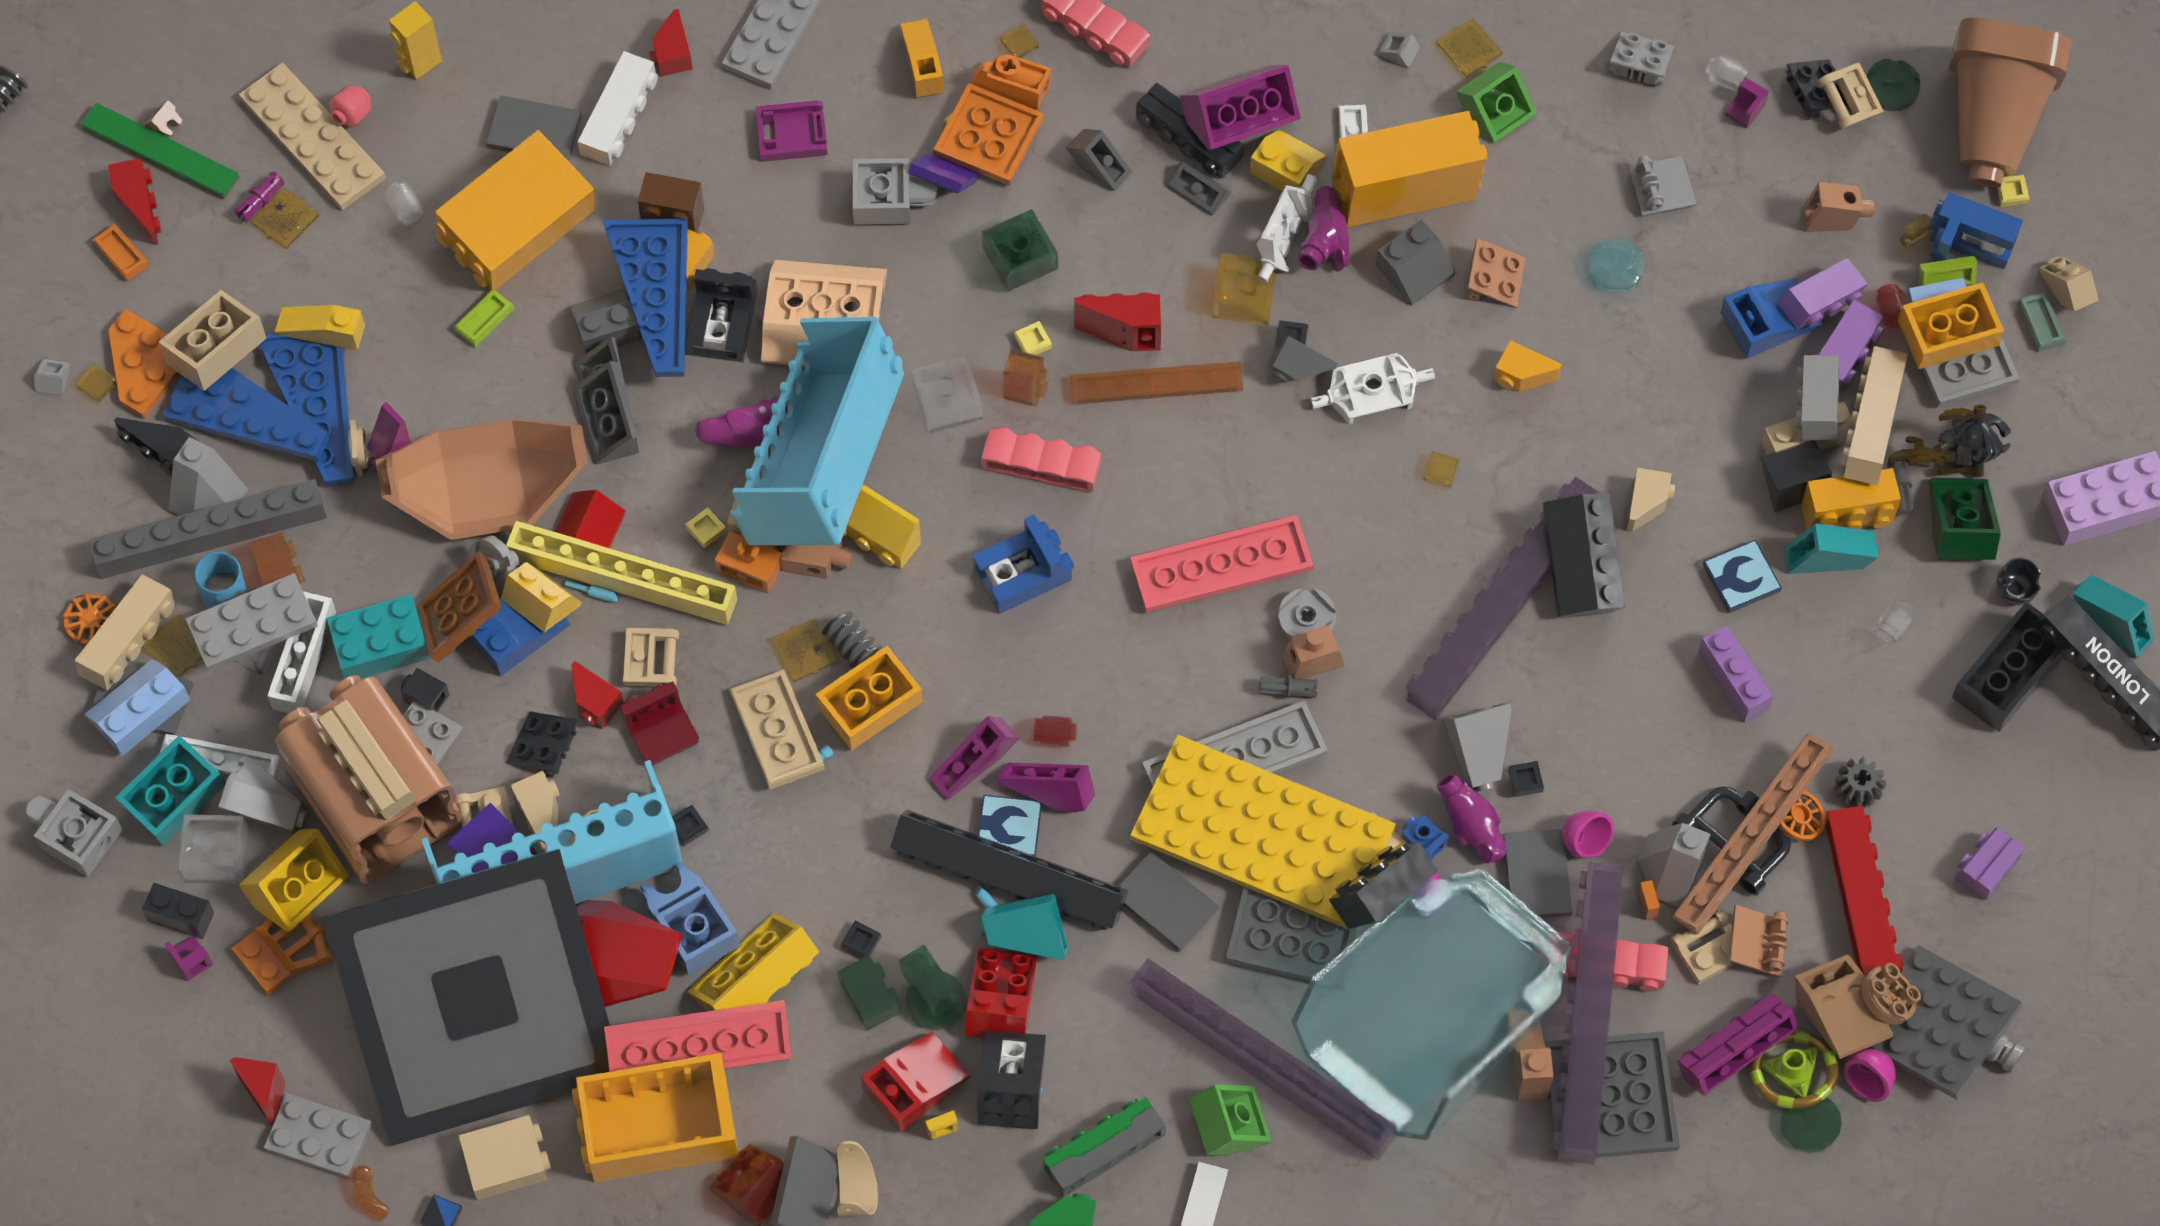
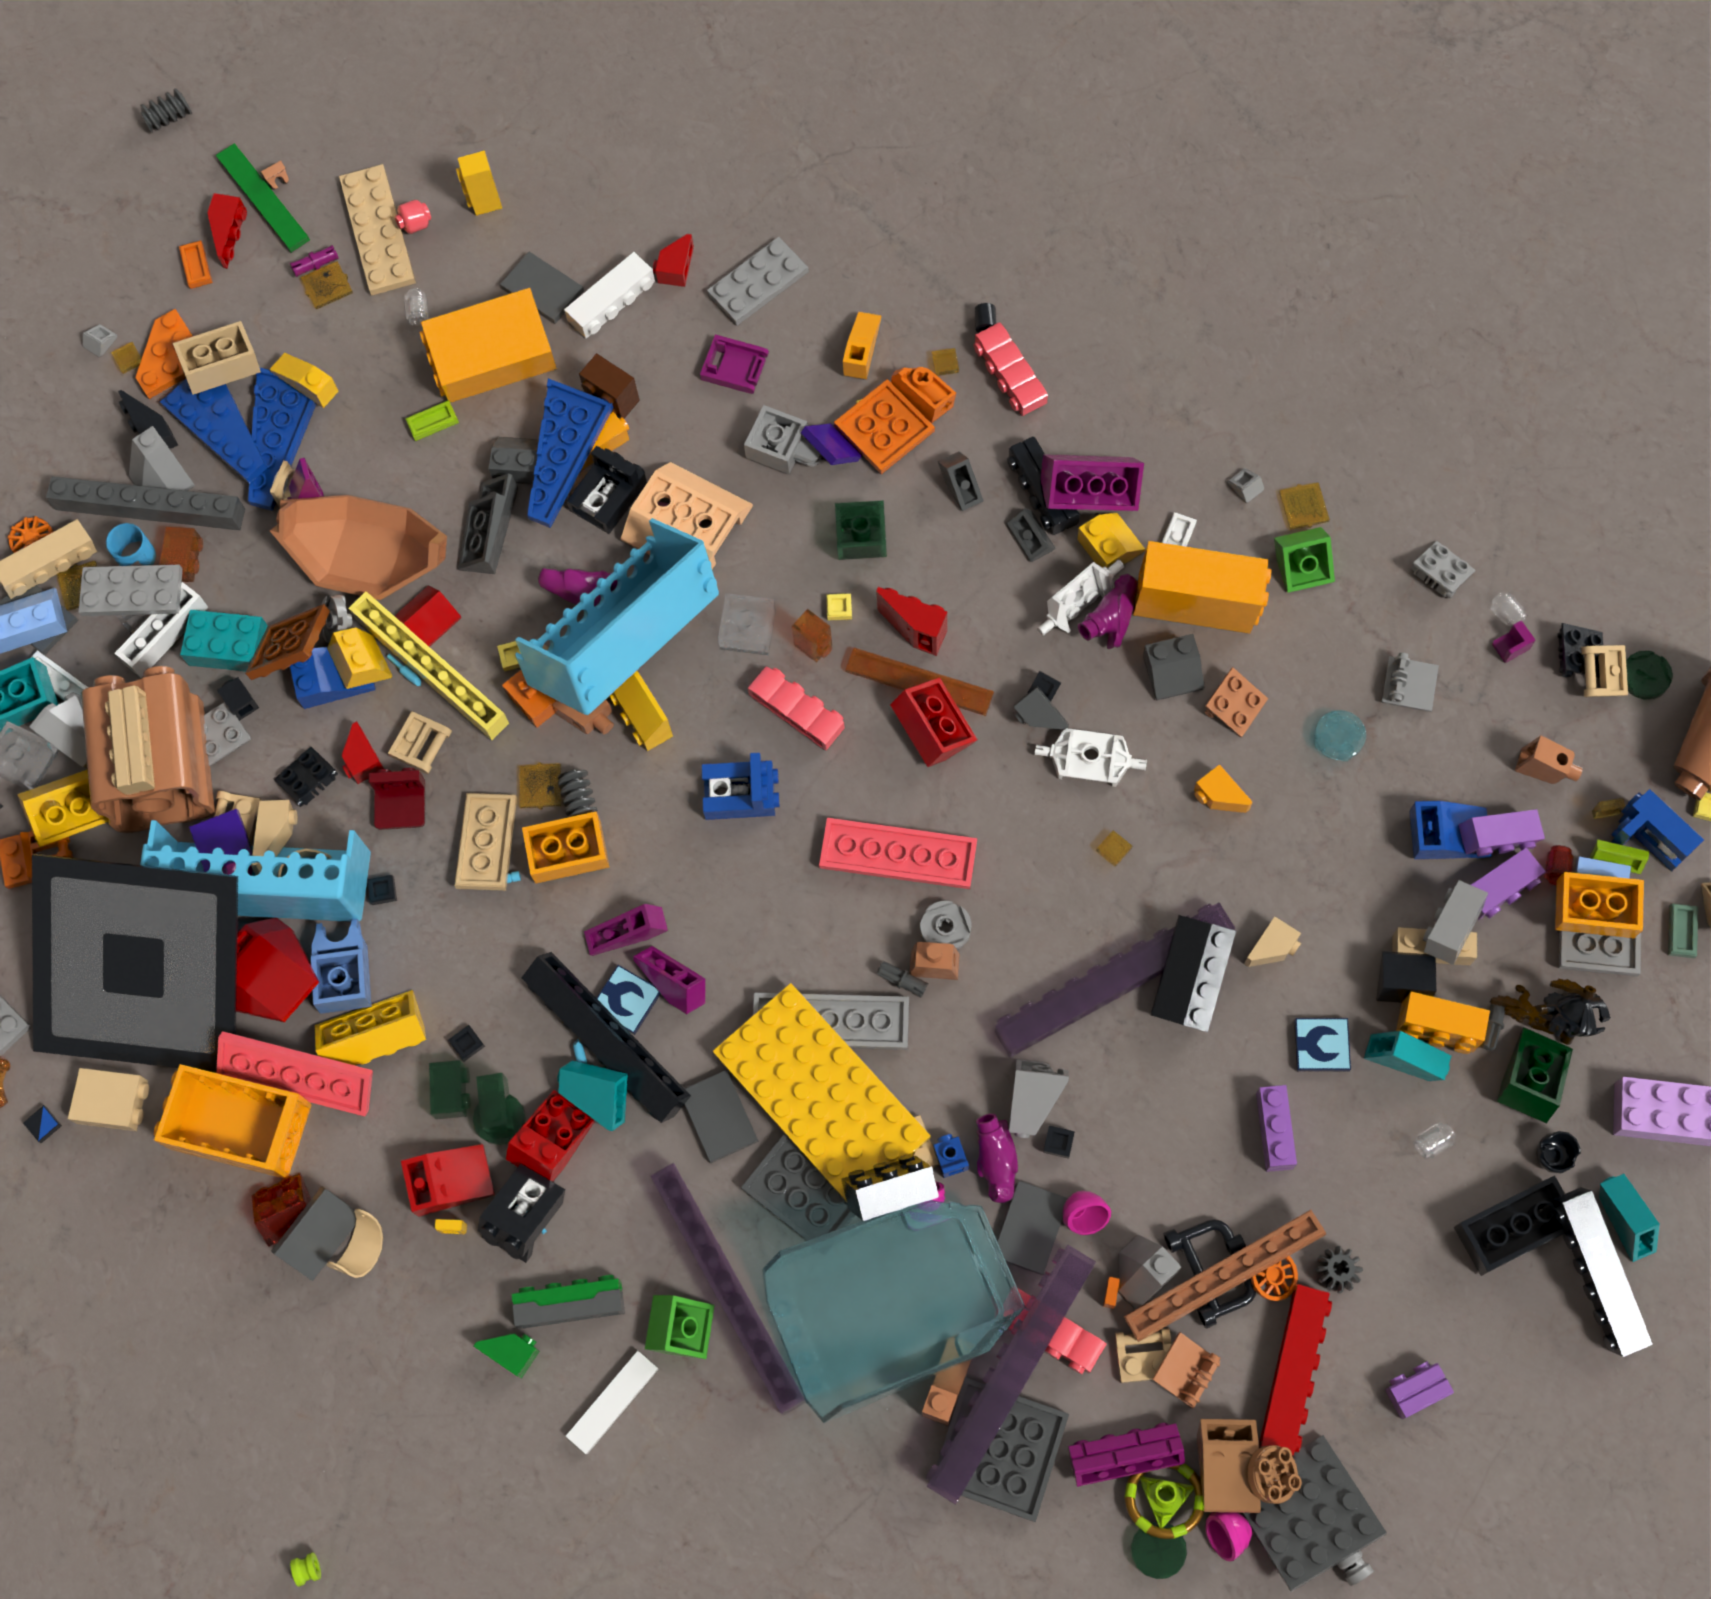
camera: 30 degrees right, 5 degrees up
clear red brick [1034,715,1077,747] -> none
clear yellow slope [1212,253,1276,325] -> none
tan brick [1840,346,1908,485] -> none
none -> red slope [890,677,978,767]

